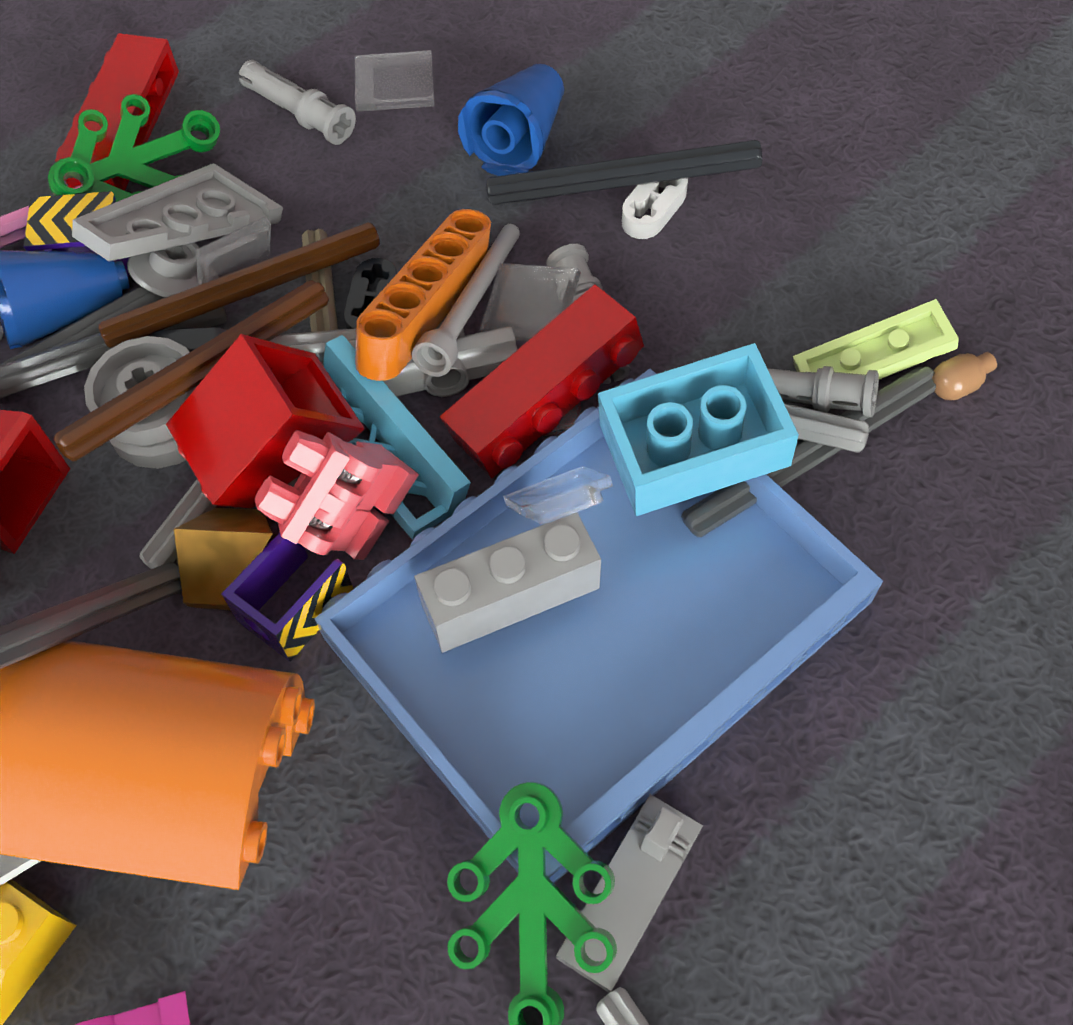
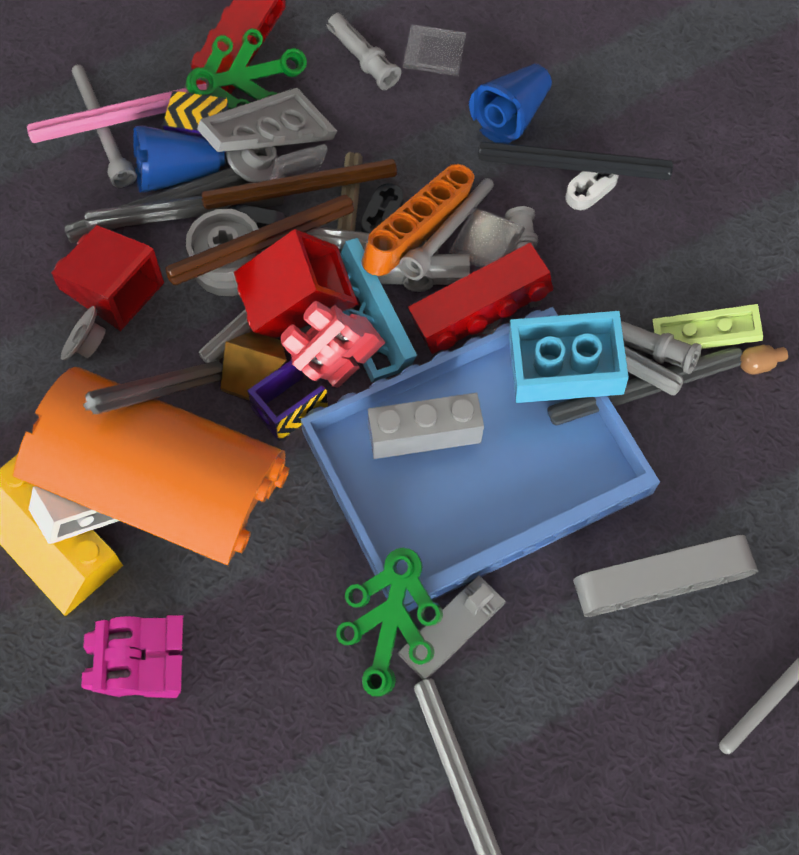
camera: 10 degrees right, 5 degrees up
clear piece [503,466,613,524] -> none
none -> light grey beam [573,535,758,617]

